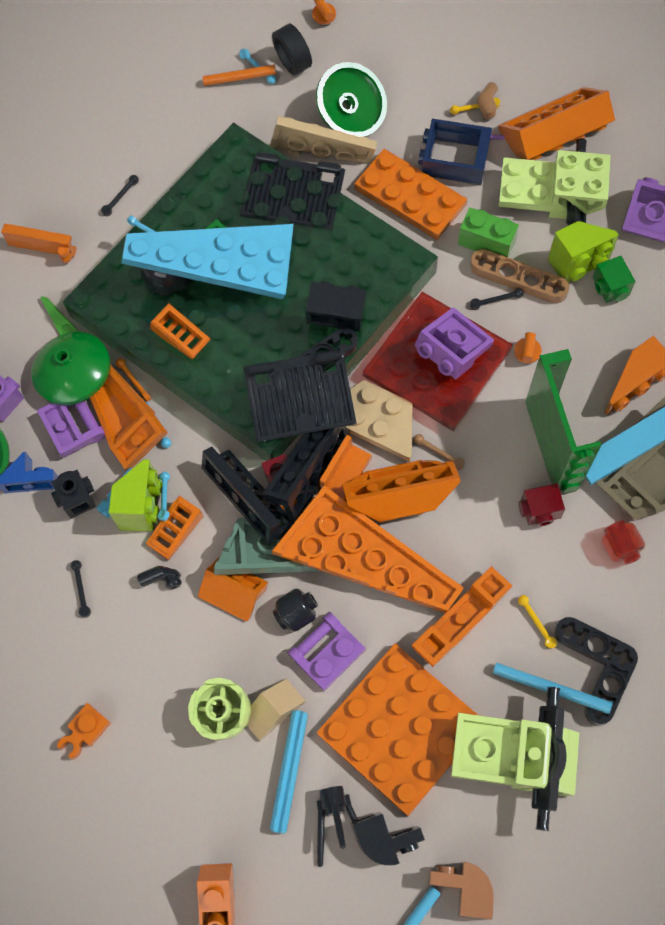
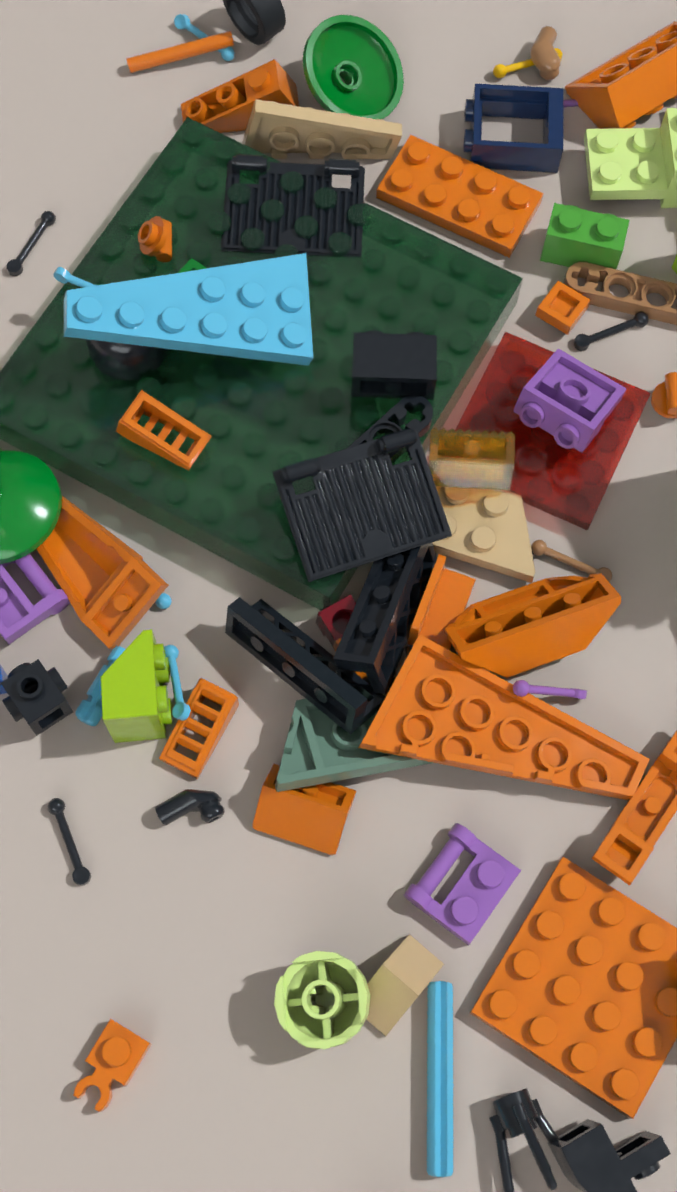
camera: 15 degrees left, 0 degrees up
orange hinge [115,358,151,402] -> none
black head [273,588,318,632] -> none
none -> orange plate [138,216,172,262]
none -> orange slope [181,59,300,136]
none -> clear yellow brick [428,427,515,490]
none -> medium lavender hinge [513,680,587,699]
none -> orange plate [535,281,591,335]

